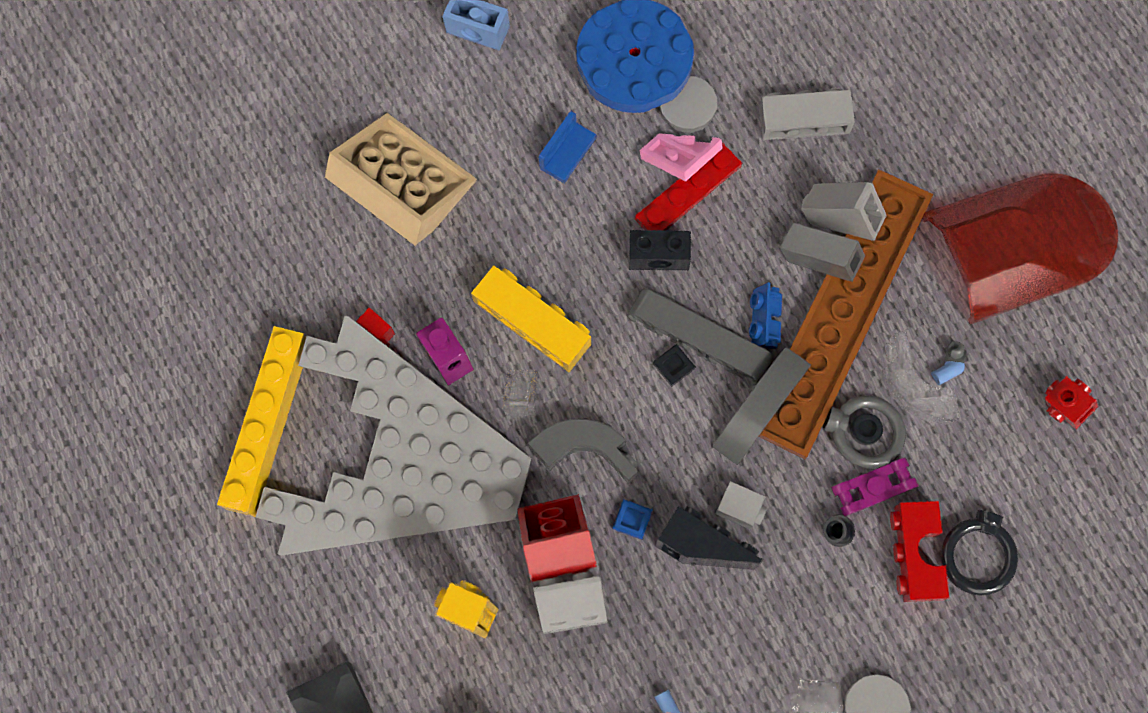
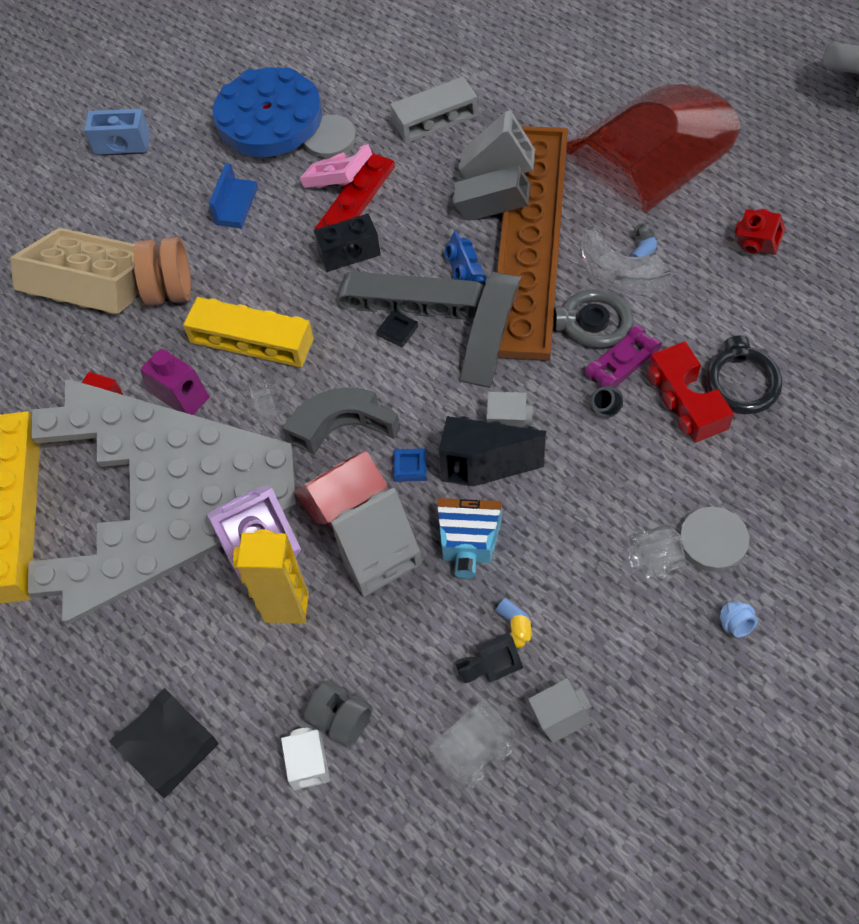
camera: 20 degrees left, 15 degrees down
none -> nougat wheel [133,236,191,306]
none -> lavender slope [207,485,301,581]
none -> torso [438,498,502,579]

